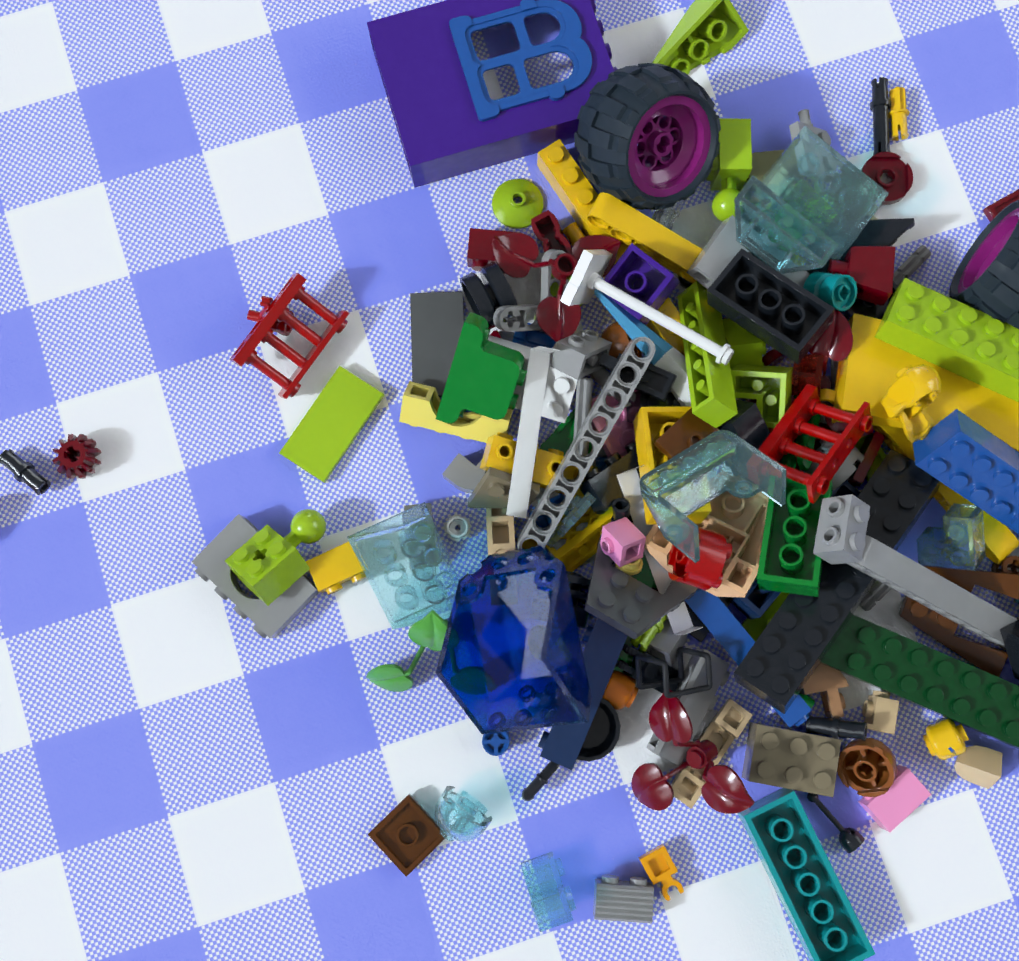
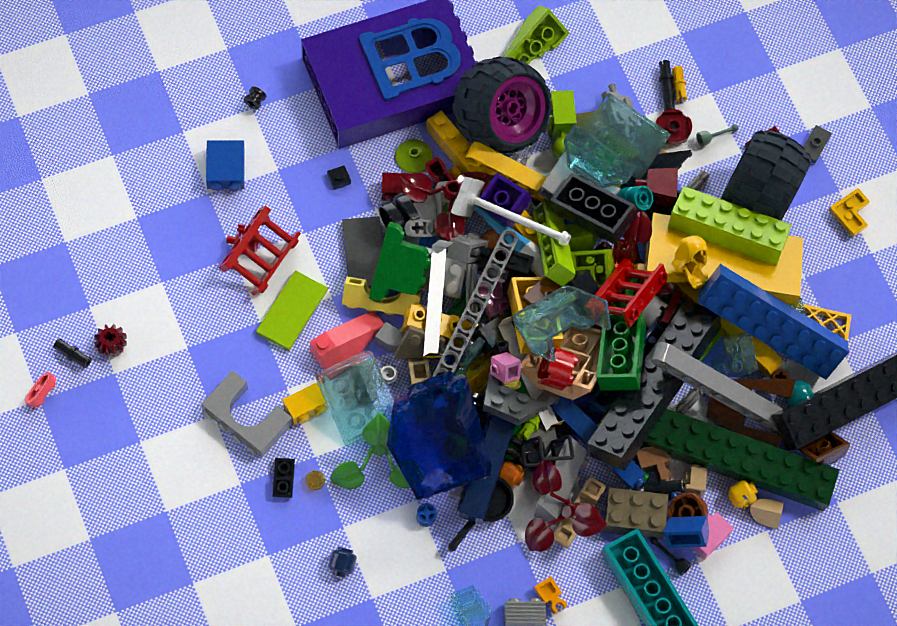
camera: 10 degrees left, 15 degrees down
lime brick [225,509,326,606] -> none
reddish brown plate [368,793,448,877] -> none
clear light blue cylinder [434,786,493,842] -> none
light grey brick [813,494,870,565] -> none
none -> blue brick [206,140,245,191]
none -> black wheel [243,86,267,109]
none -> black slope [272,458,295,498]
none -> clear yellow plate [305,470,325,490]
none -> coral wedge [309,311,384,380]
none -> black plate [327,165,351,190]
none -> dark blue head [328,547,357,578]
none -> blue brick [663,516,709,548]
none -> sand green hinge [696,124,739,147]

